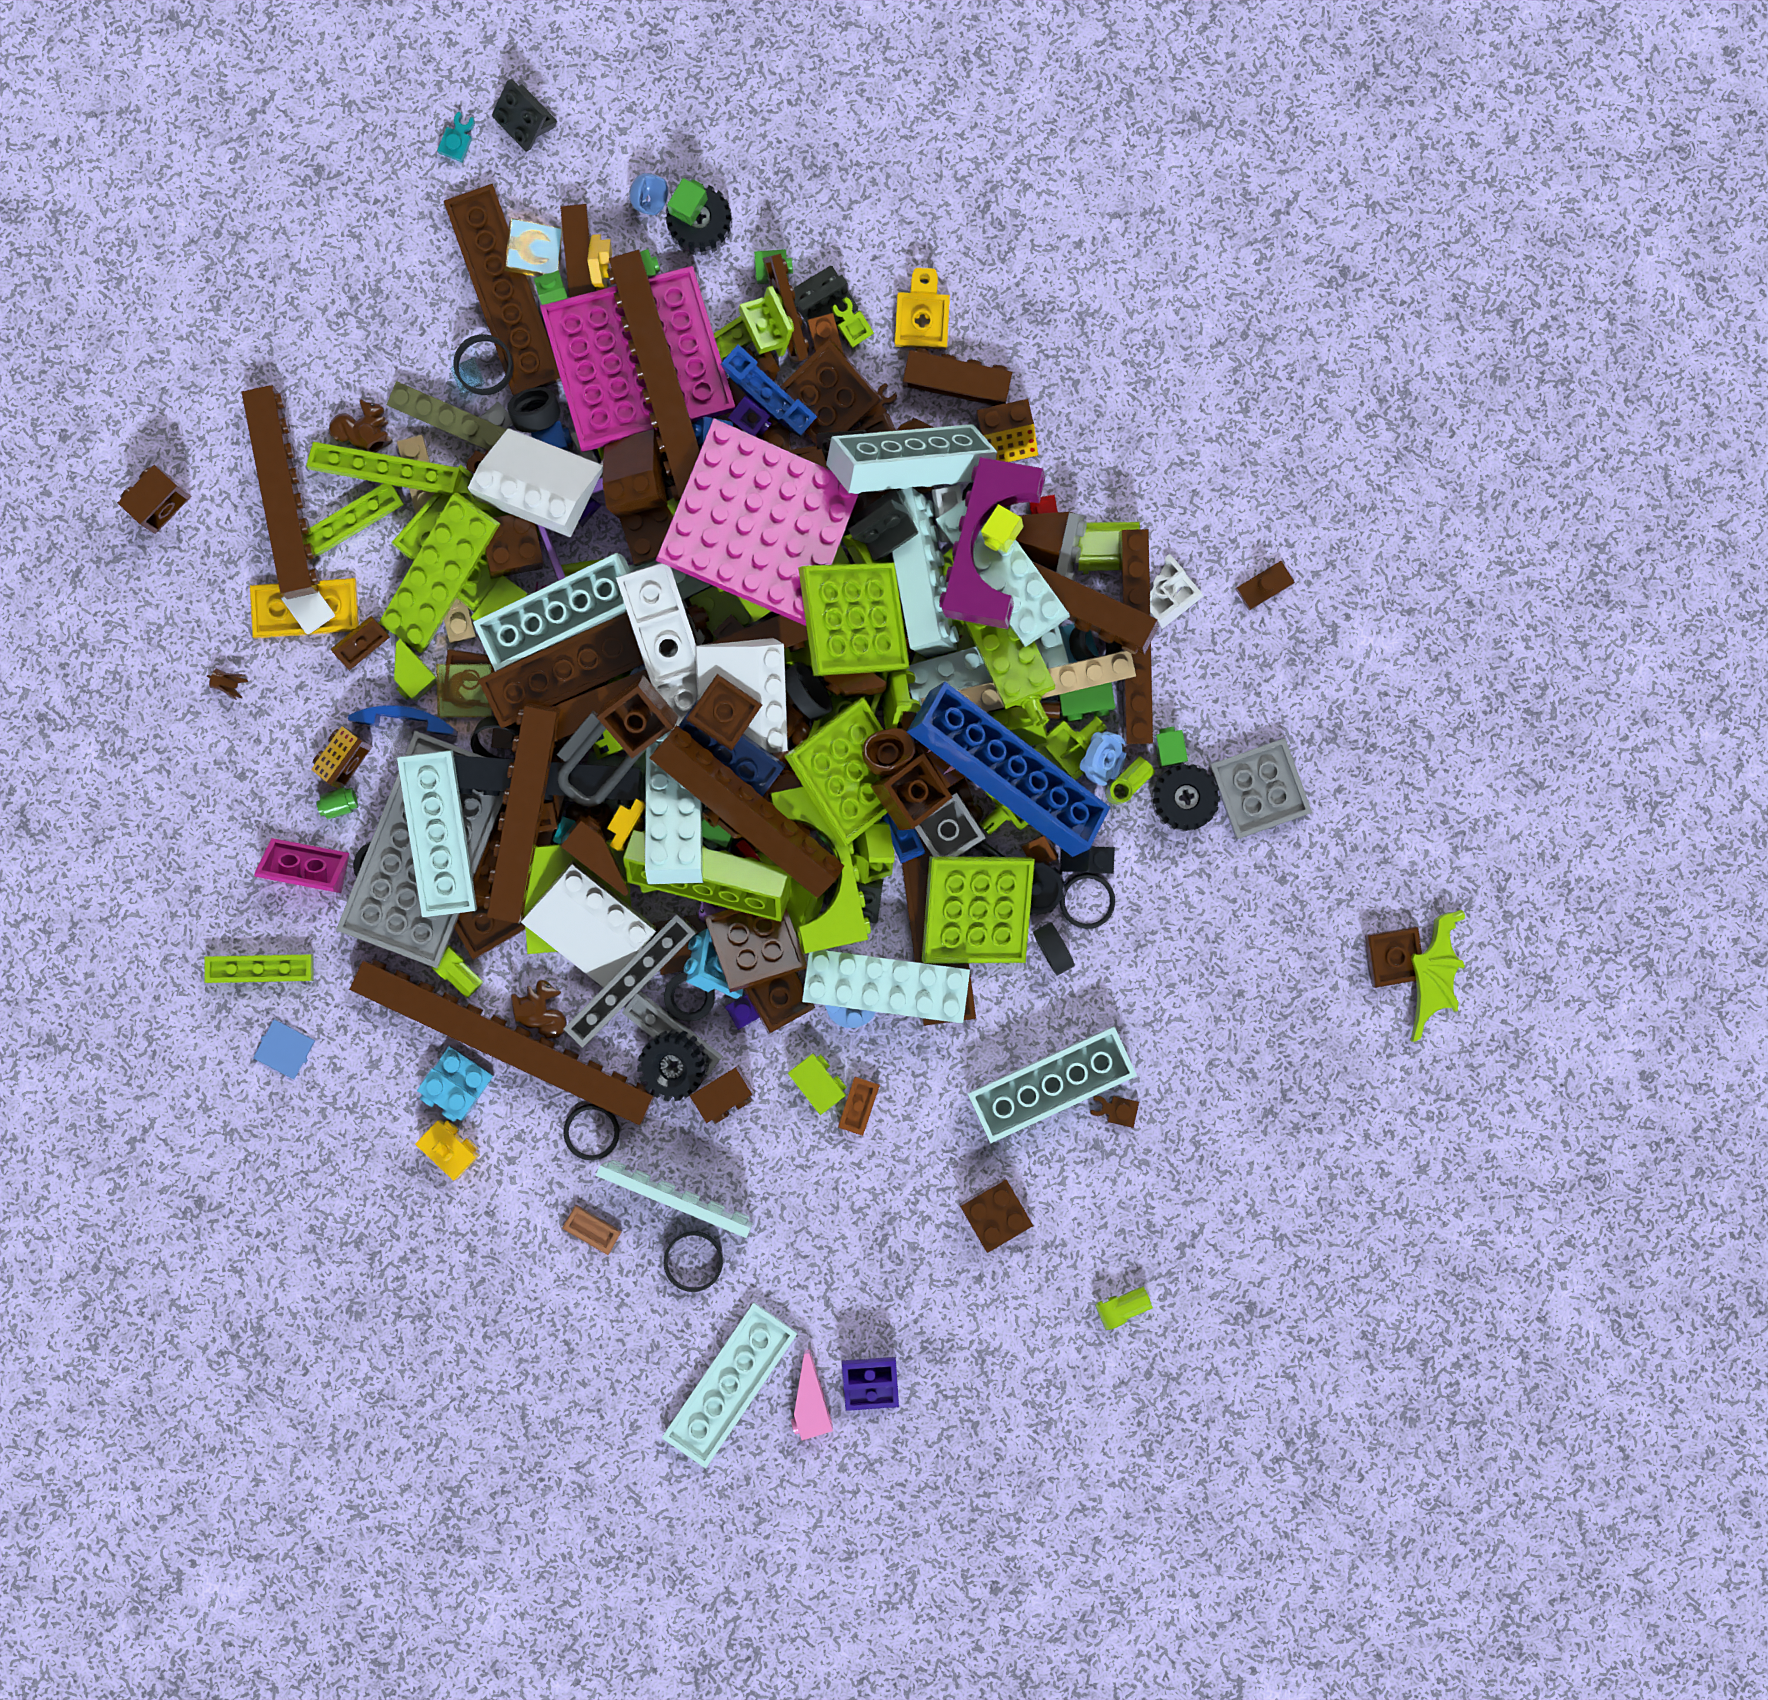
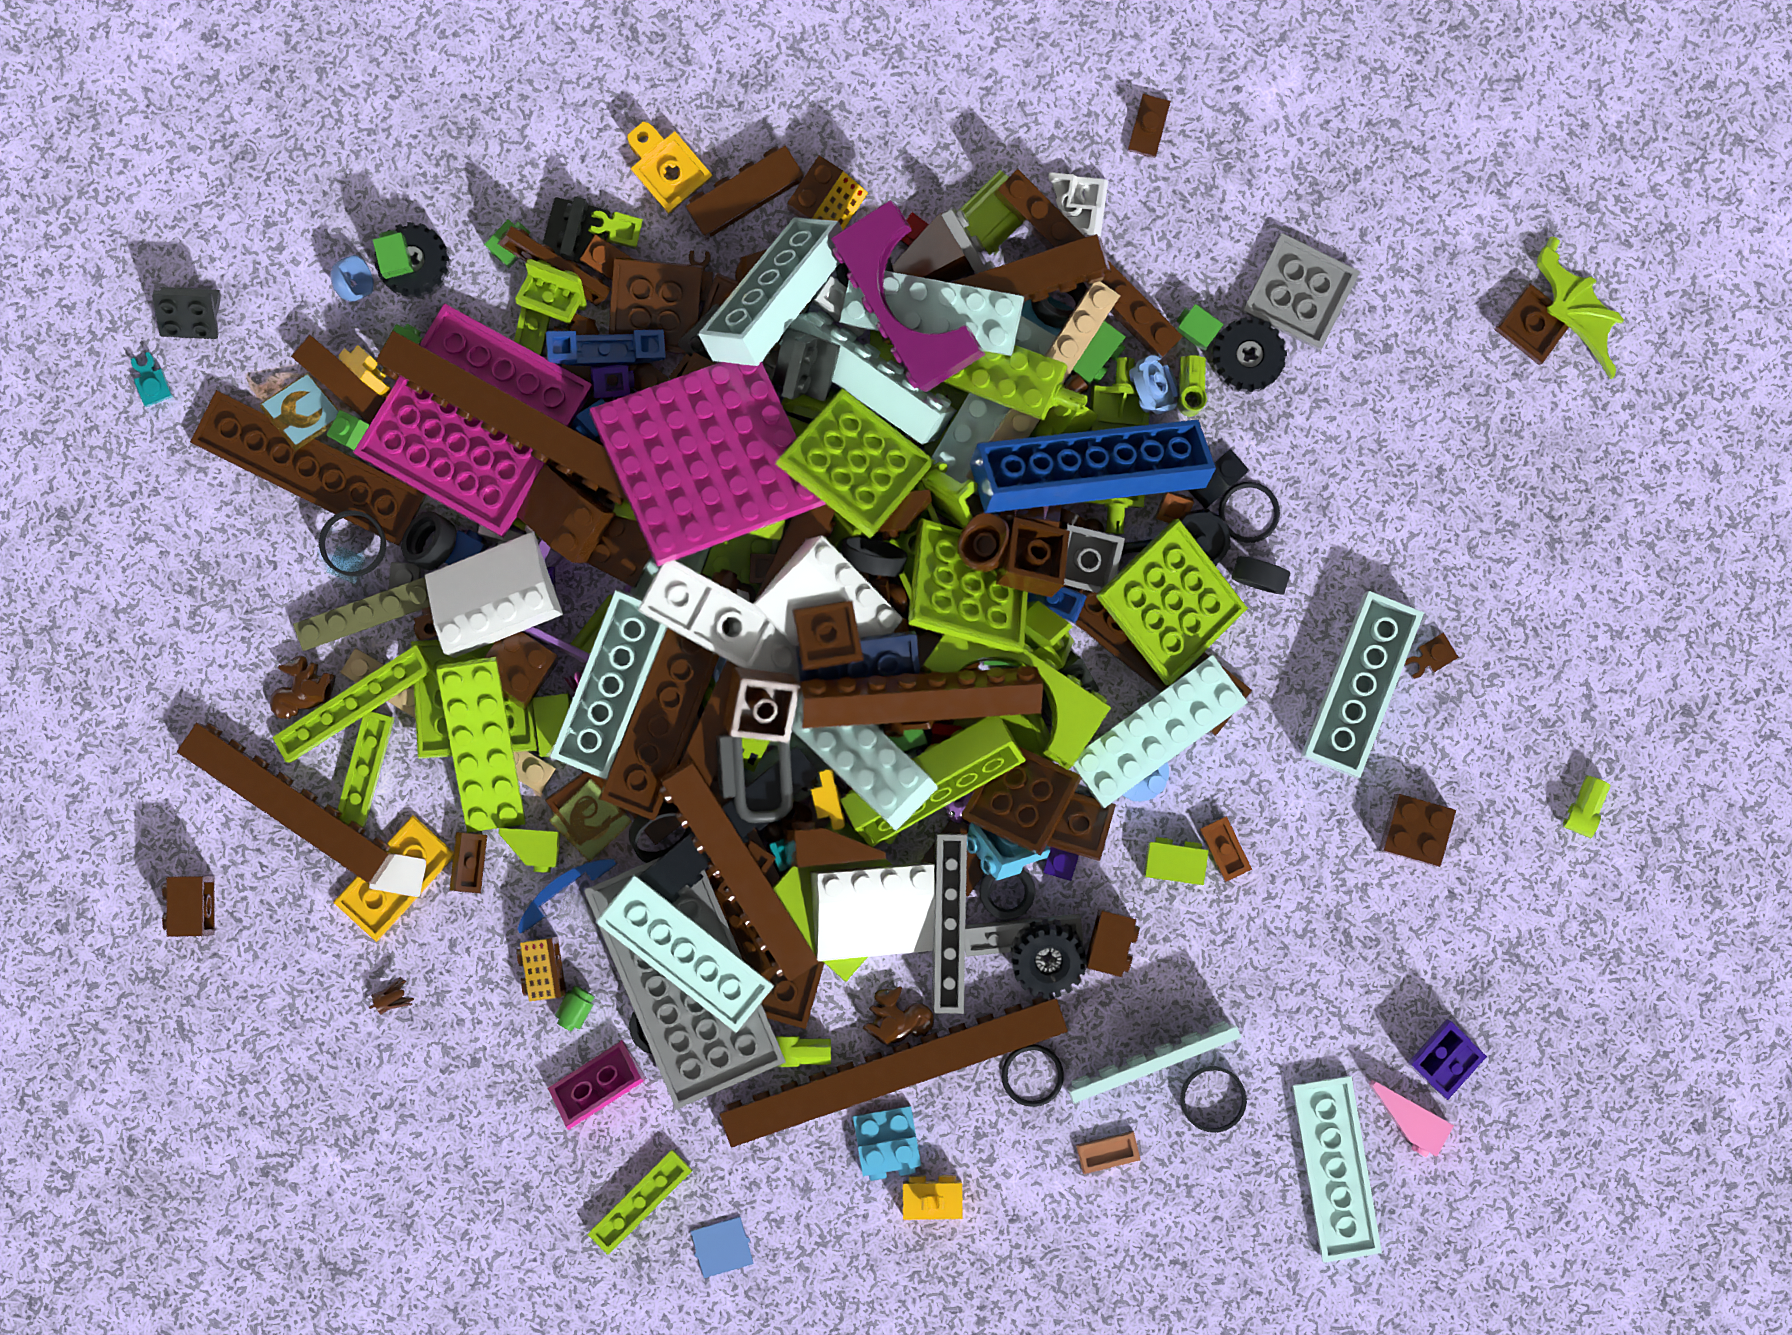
camera: 45 degrees left, 0 degrees up
neon yellow brick [981,504,1024,553] -> none

